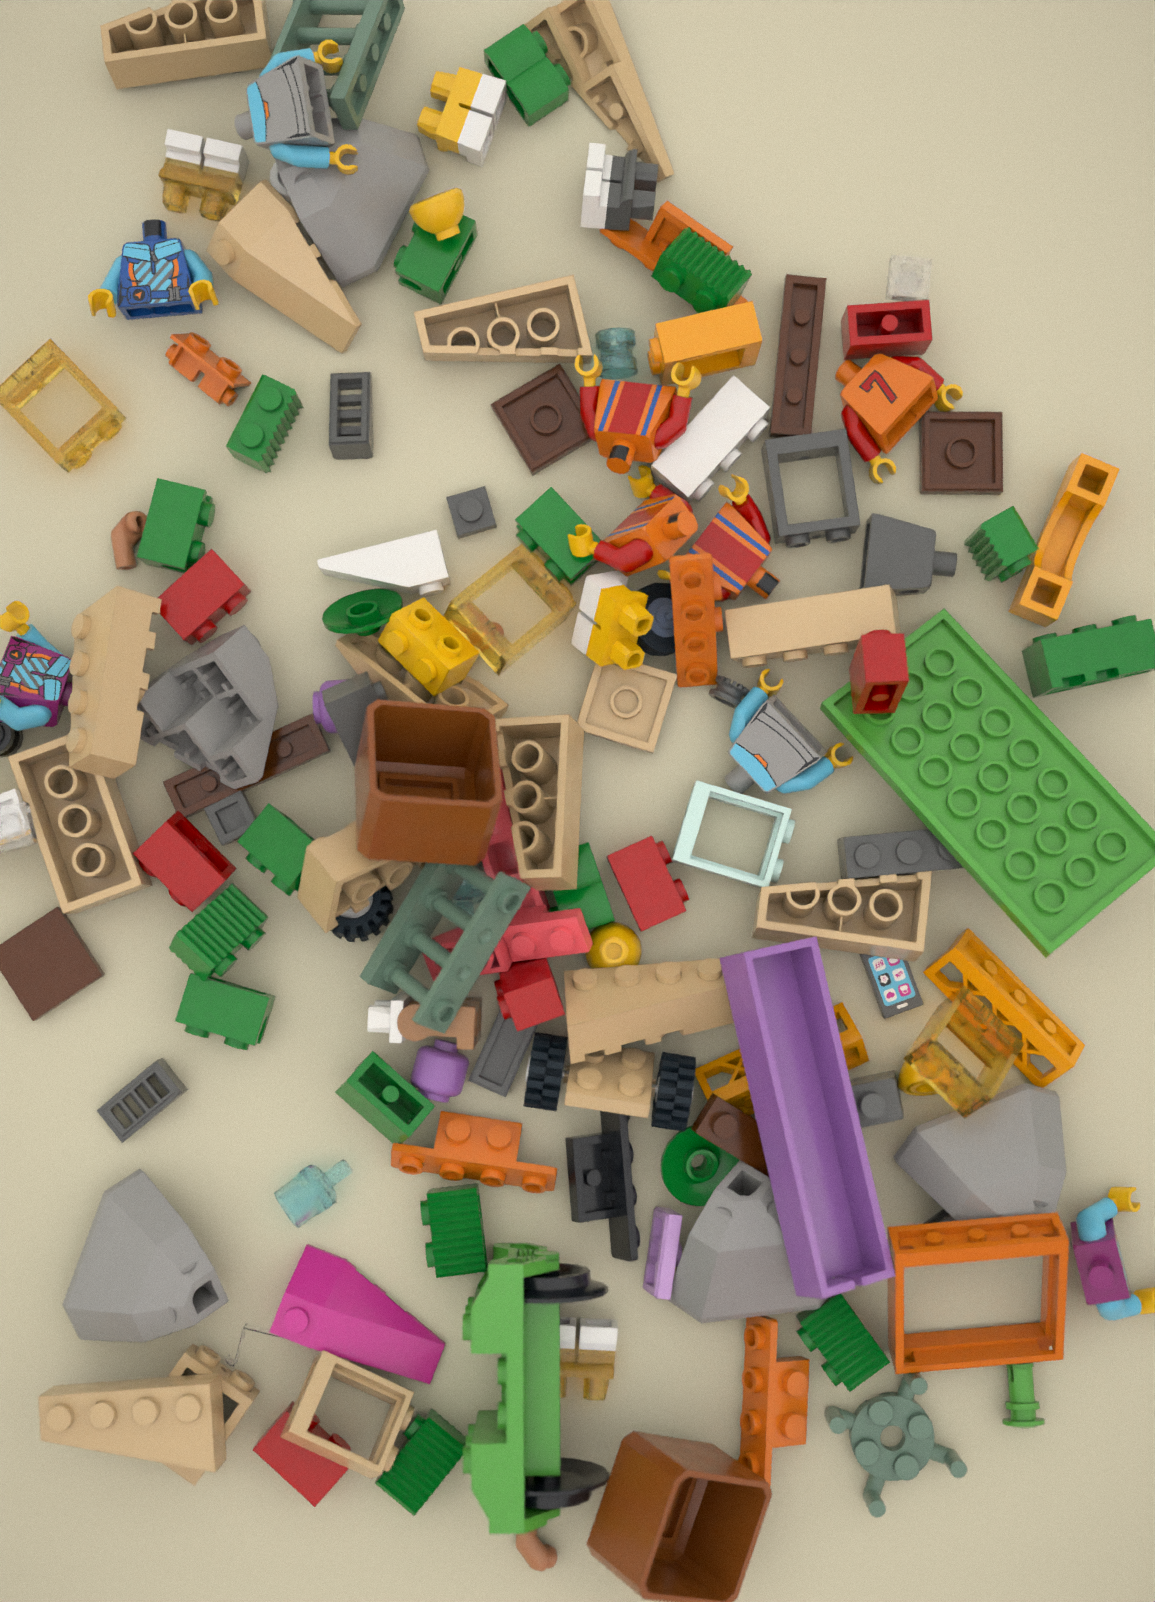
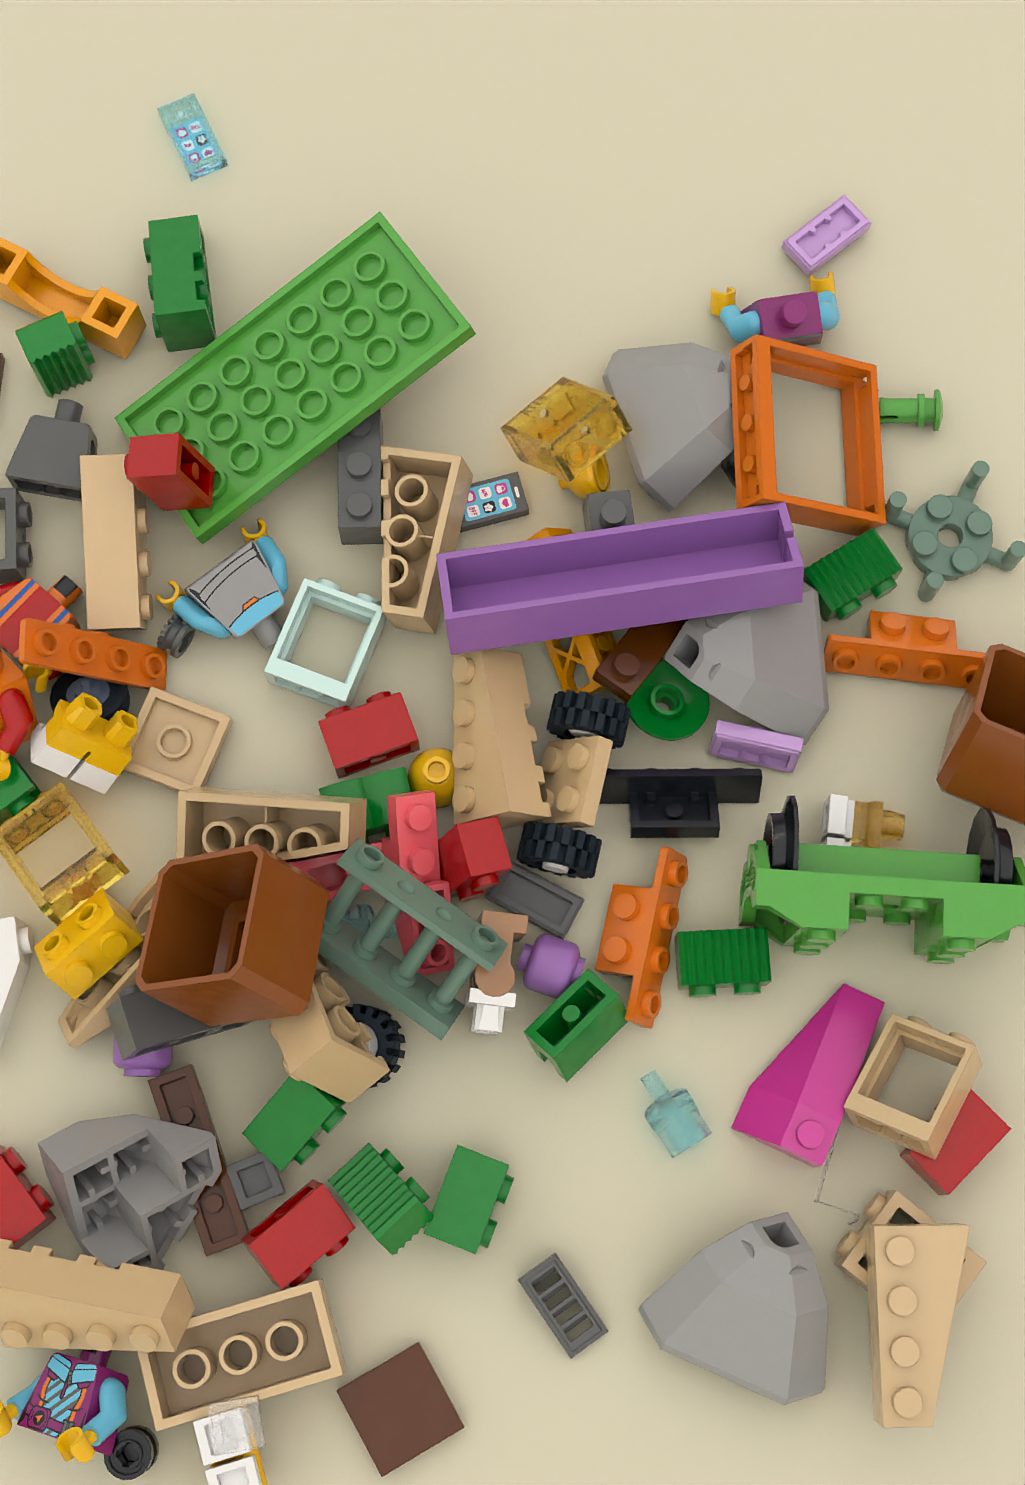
camera: 90 degrees left, 10 degrees down
green dish [322,589,403,636] -> none
green brick [375,1408,466,1516] -> none
light orange fence [923,928,1085,1088] -> none

